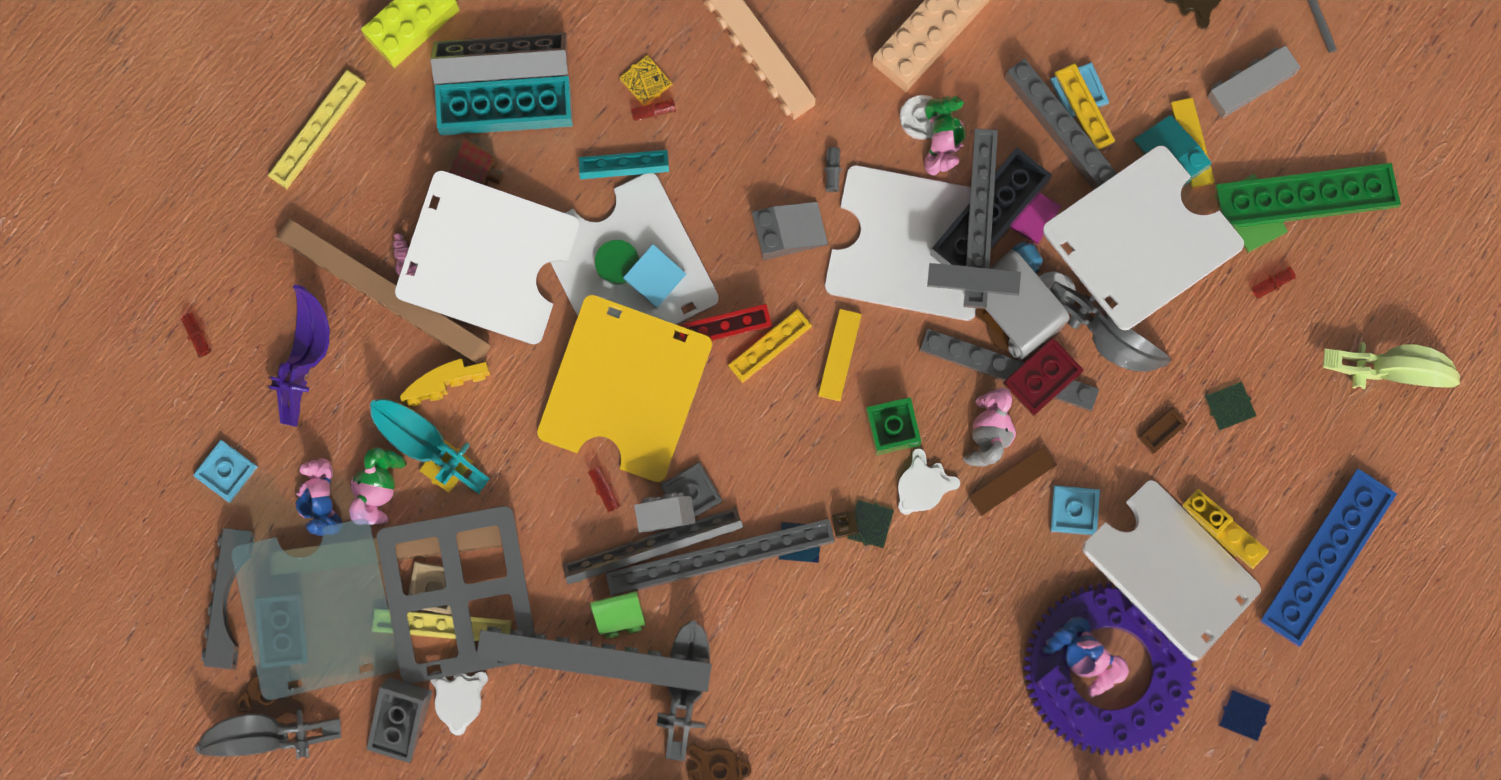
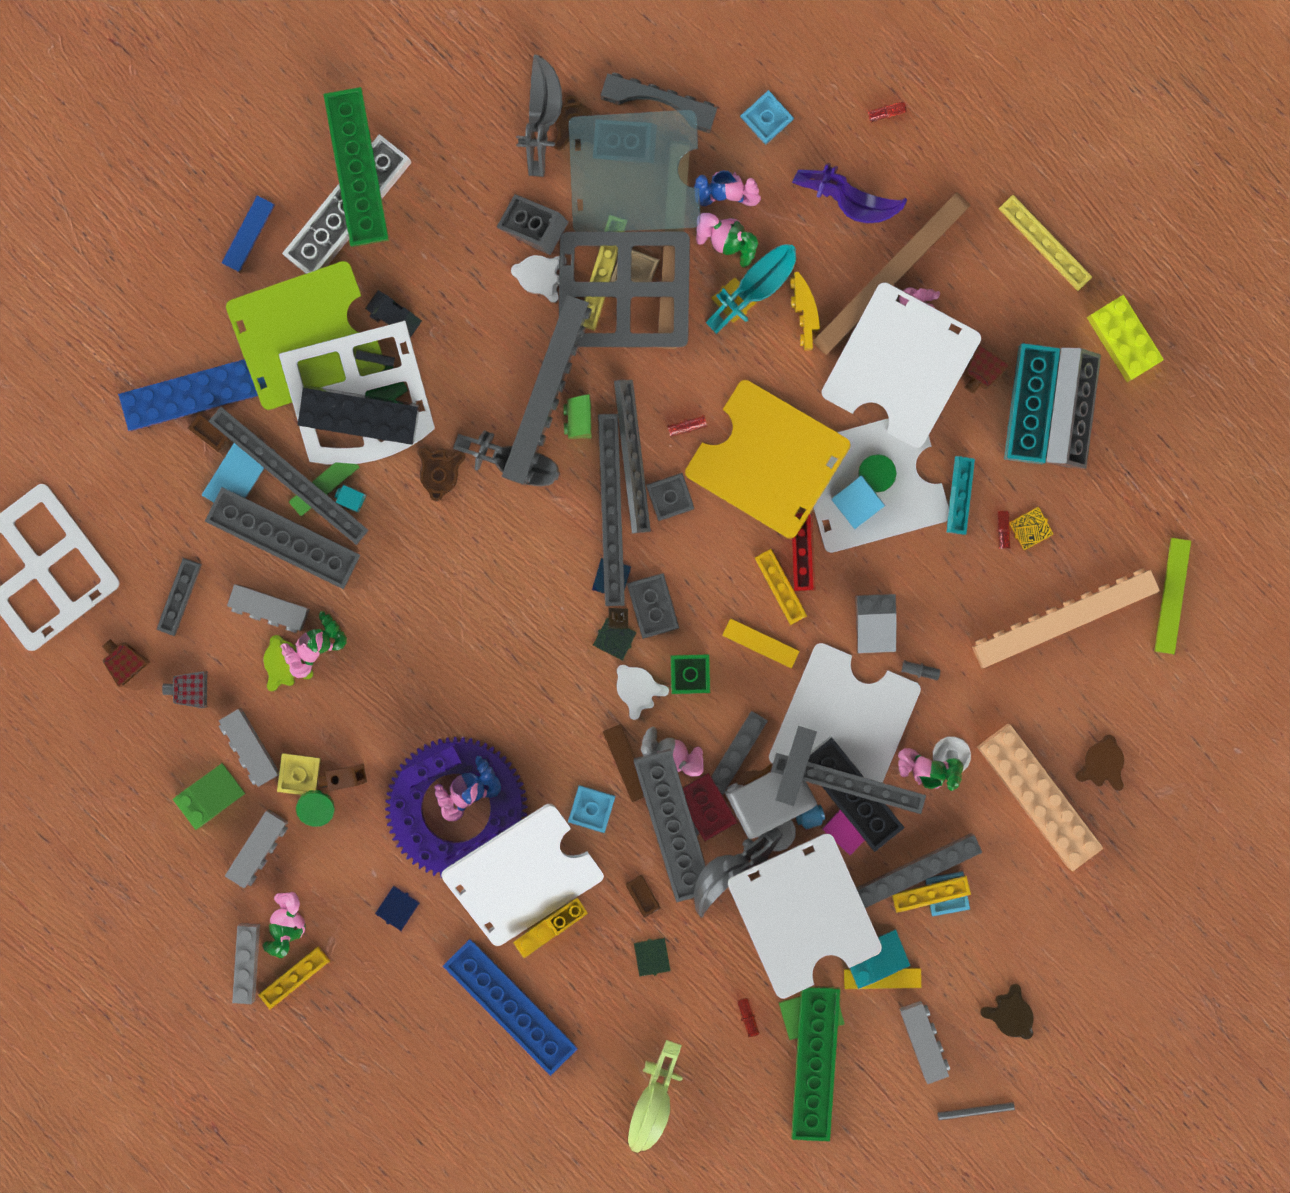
camera: 95 degrees right, 10 degrees up
light grey brick [634,492,696,532] -> none
none -> dark grey tile [627,573,679,639]
none -> dark grey plate [633,748,706,903]

